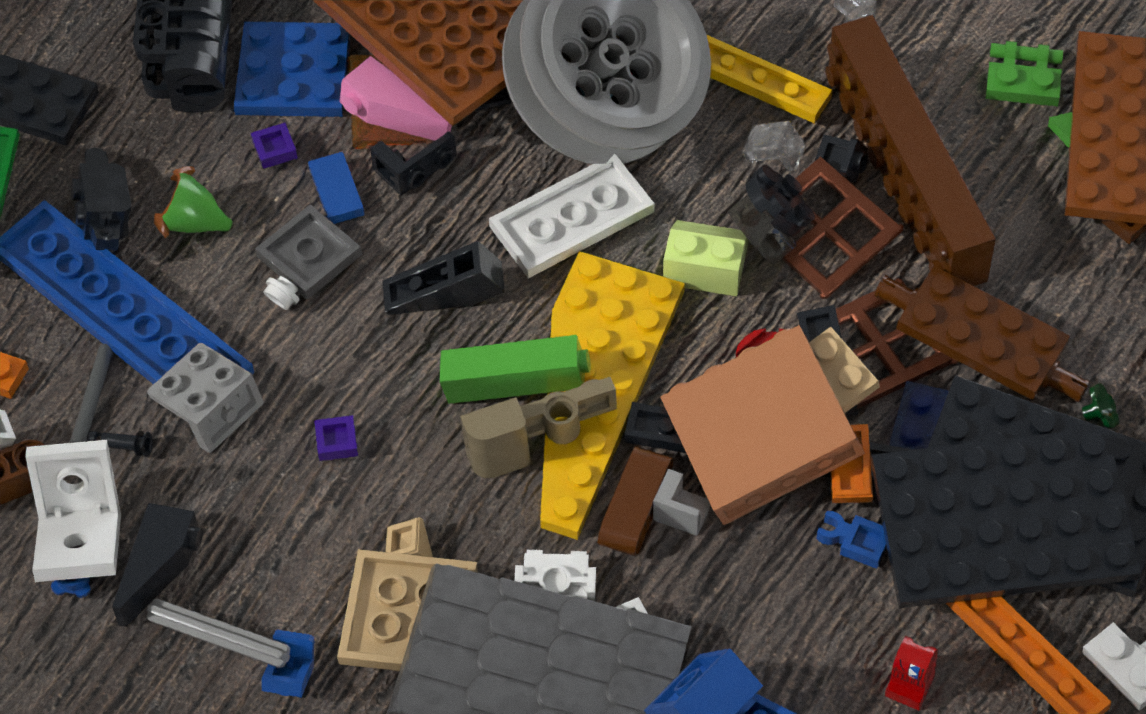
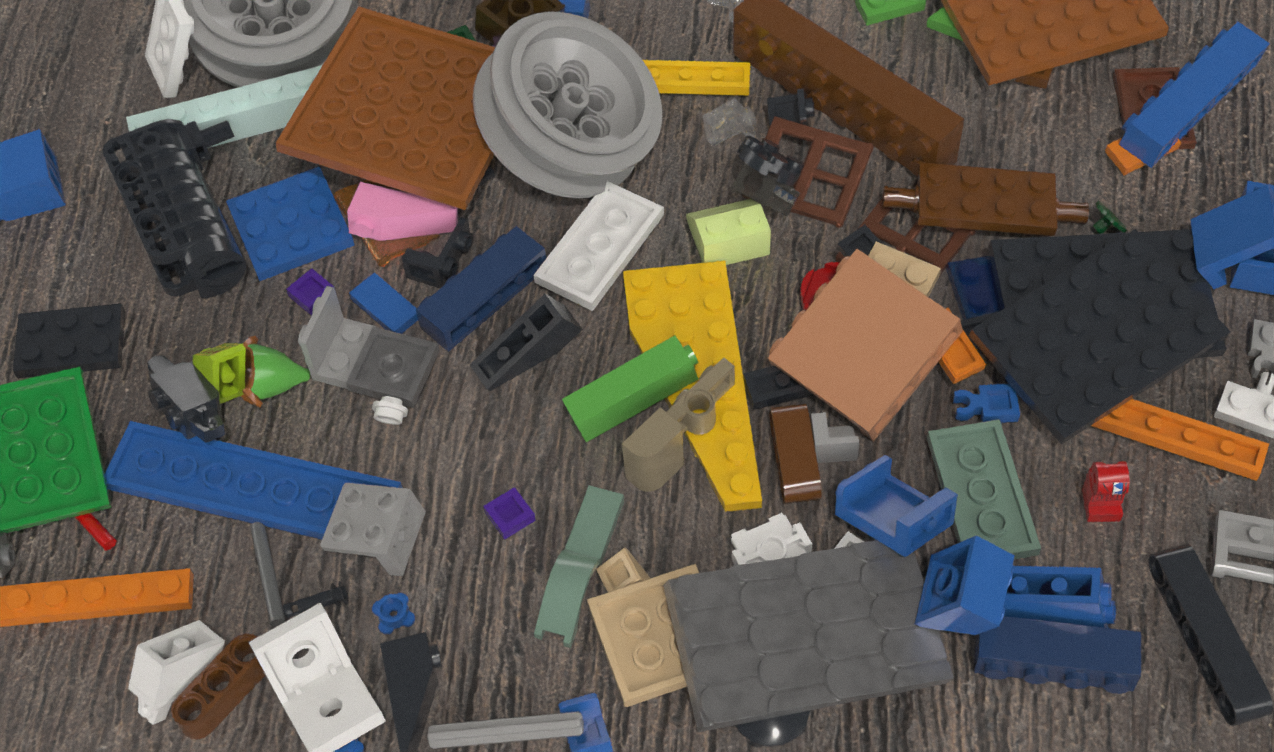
camera: 25 degrees left, 0 degrees up
none -> lime slope [193,343,246,404]
none -> light grey bracket [298,286,376,389]
none -> blue plate [372,593,415,635]
none -> dark blue brick [416,226,546,352]
none -> sand green piece [534,485,624,648]
none -> blue panel [835,455,958,557]
none -> sand green plate [927,419,1041,559]

